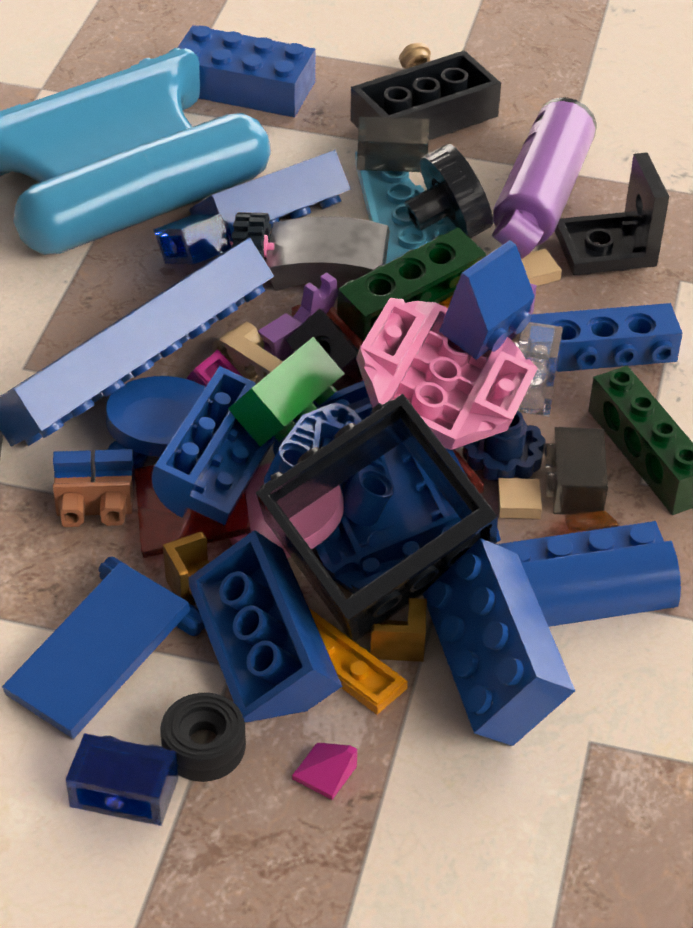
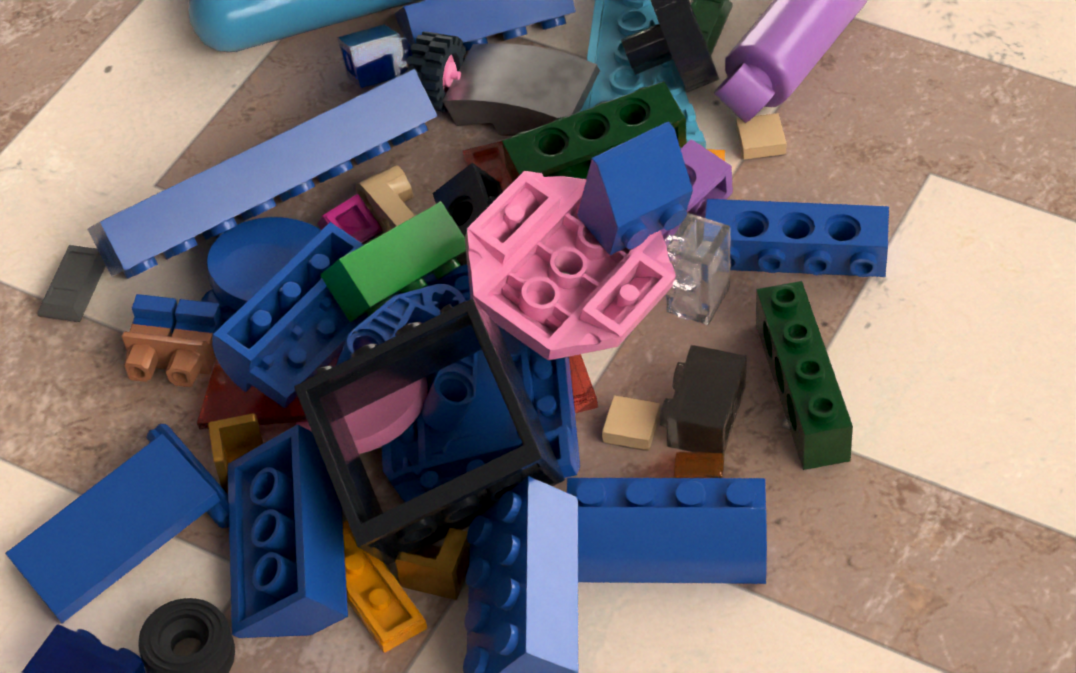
camera: 20 degrees right, 5 degrees up
medium lavender piece [258,273,338,361] -> none
dark blue plant [462,410,546,481] -> none
black bracket [555,152,670,275] -> none

